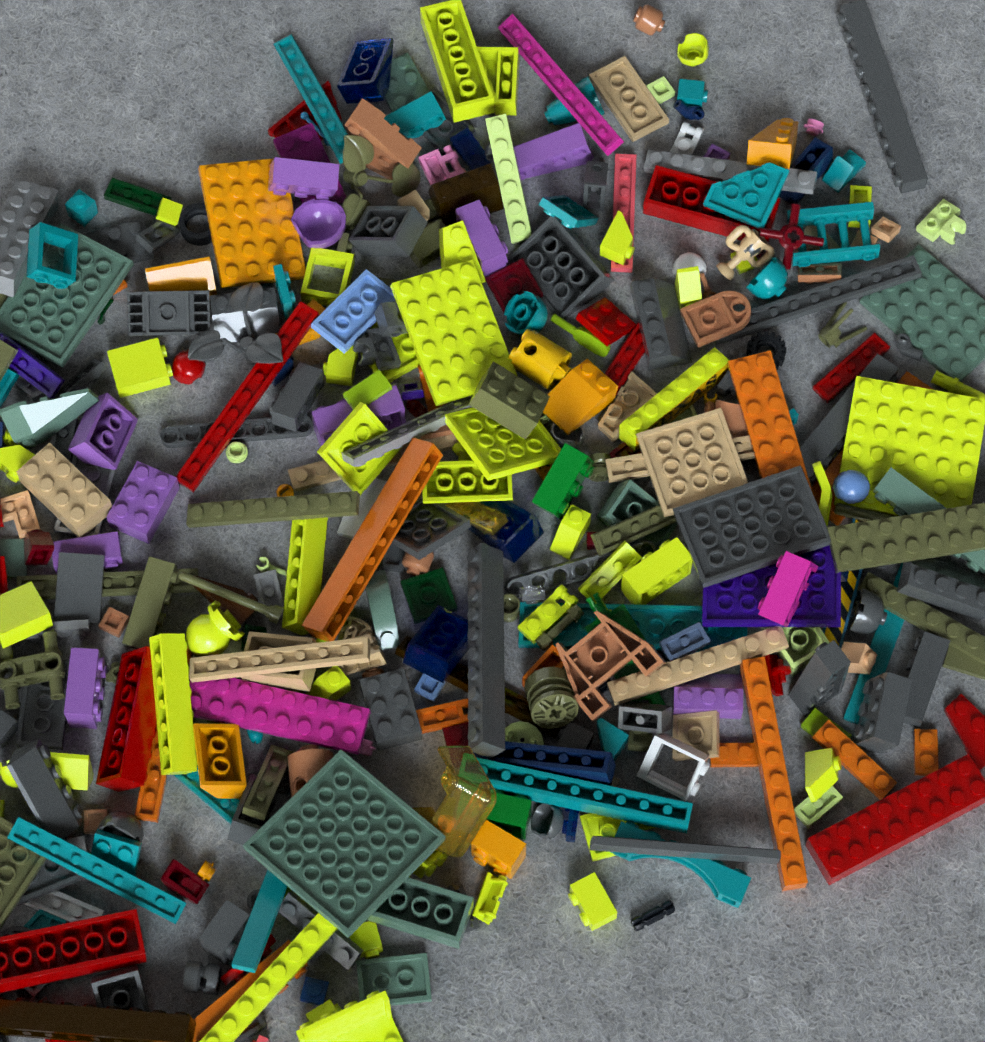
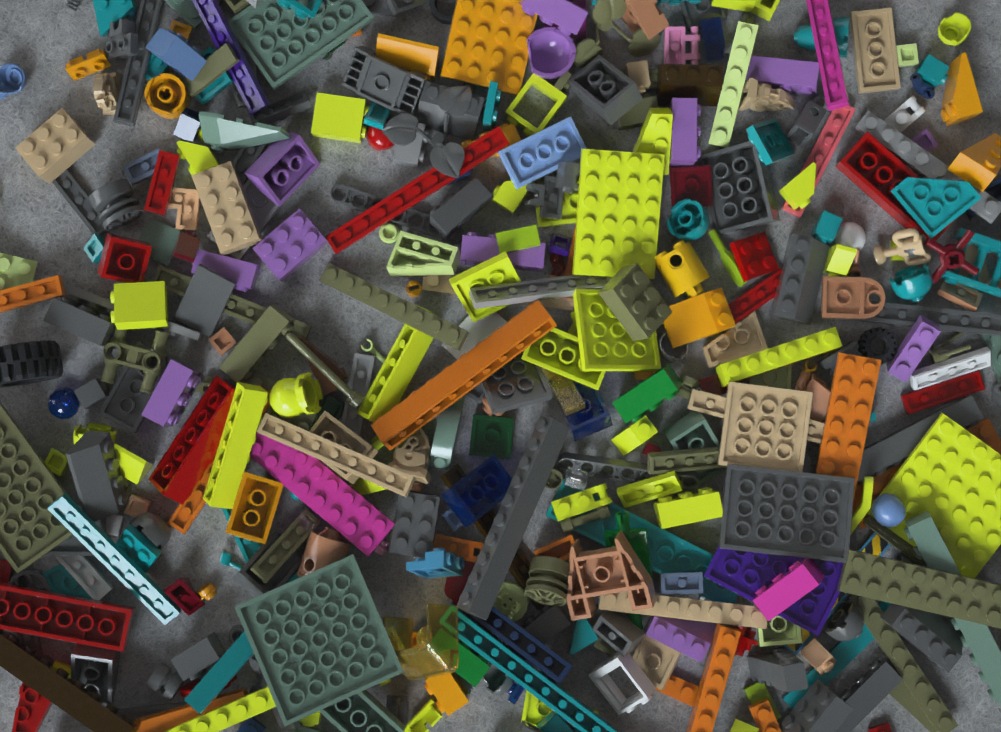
camera: 20 degrees right, 20 degrees up
none -> teal hand [219,552,243,570]
none -> teal tile [364,101,392,130]
none -> yellowish green wedge [386,231,461,276]
none -> light grey brick [393,123,429,167]
none -> dark azure plate [406,548,465,579]
none -> tan piece [739,78,795,112]
none -> teal brick [811,211,843,244]
none -> medium lavender brick [886,315,941,382]
none -> white tile [910,347,991,391]
none -> light orange slope [941,52,983,126]

